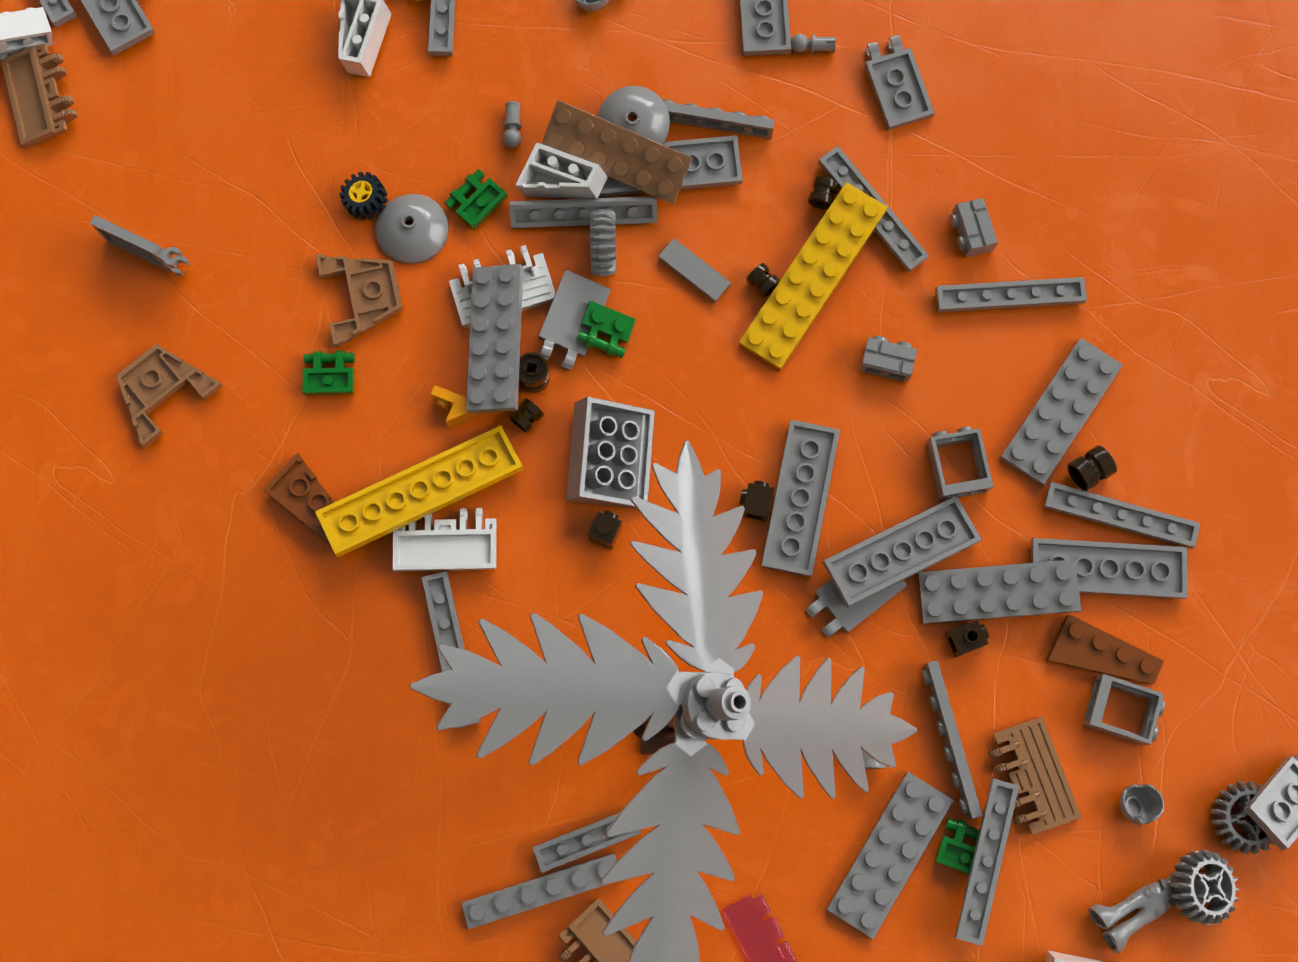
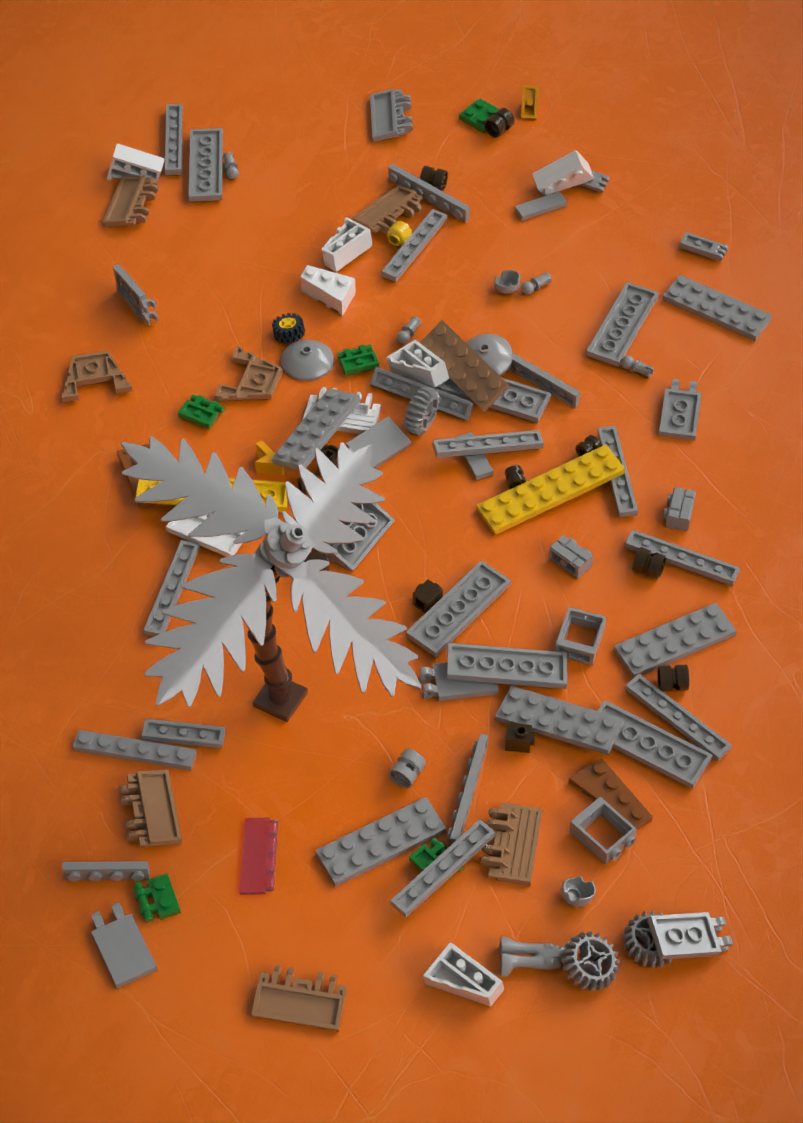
camera: 30 degrees right, 25 degrees down
green plate [576,301,636,358] -> none
none -> white wedge [300,265,356,316]
none -> light grey plate [432,430,544,458]
none -> dark brown wheel [632,547,667,579]

